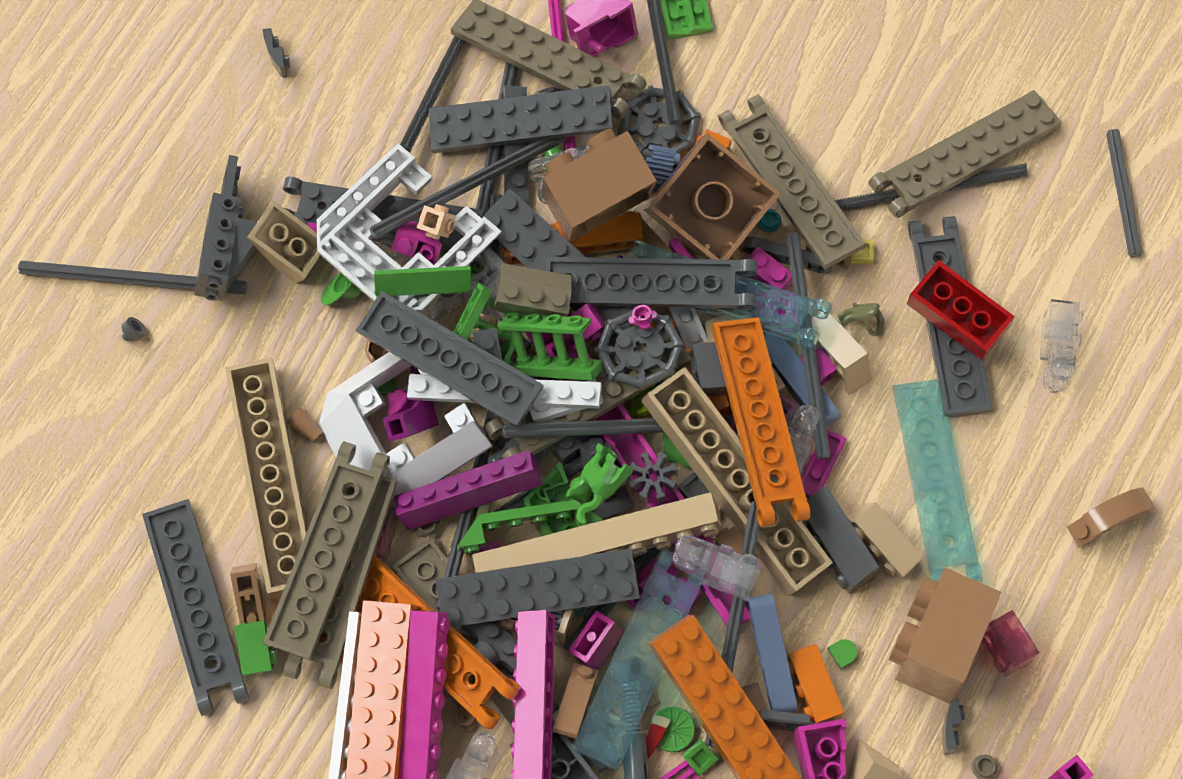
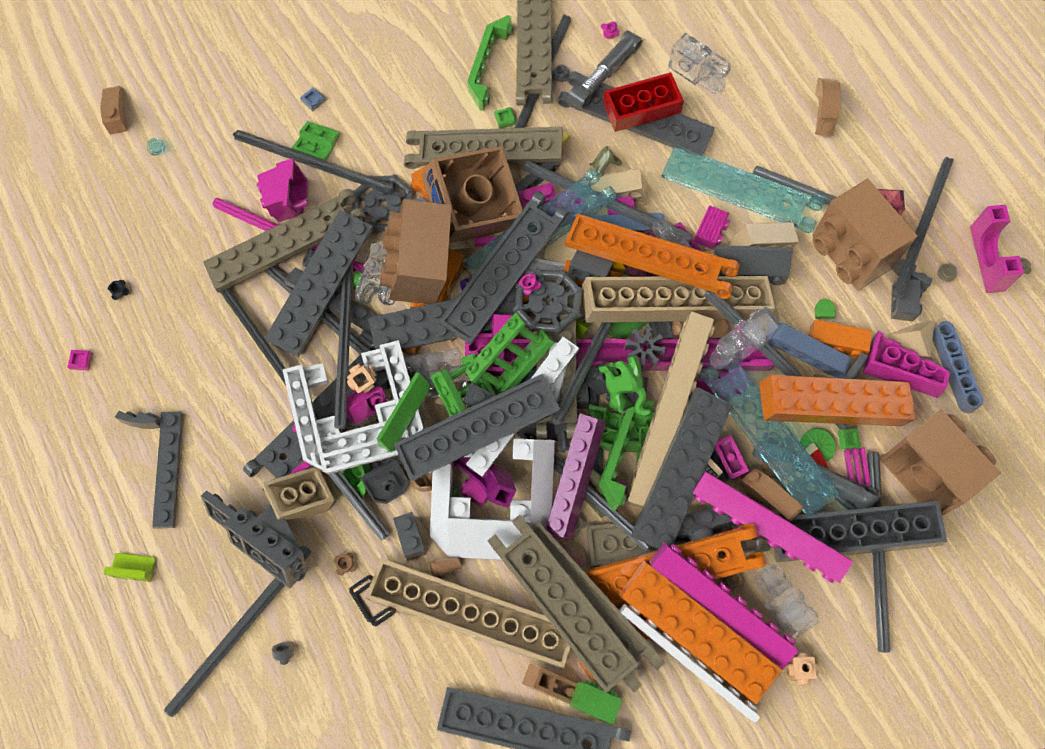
camera: 60 degrees left, 0 degrees up
dark tan slope [493,263,571,317] -> none
none -> lime panel [104,553,156,582]
none -> dark grey plate [152,411,183,529]
none -> dark grey axle [328,471,389,541]
none -> medium nougat plate [334,553,356,575]
none -> black piece [349,575,395,626]
none -> dark grey piece [360,457,409,504]
none -> dark grey brick [393,512,426,560]
none -> bright green slope [467,15,514,111]
none -> bright green tile [494,107,516,129]
none -> dark grey plate [552,65,570,82]
none -> dark grey piece [567,30,643,110]
none -> dark pink plate [601,21,620,39]
none -> dark pink brick [694,205,730,250]
none -> dark grey axle [752,166,837,205]
none -> dark grey brick [891,278,923,322]
none -> dark grey axle [892,157,954,299]

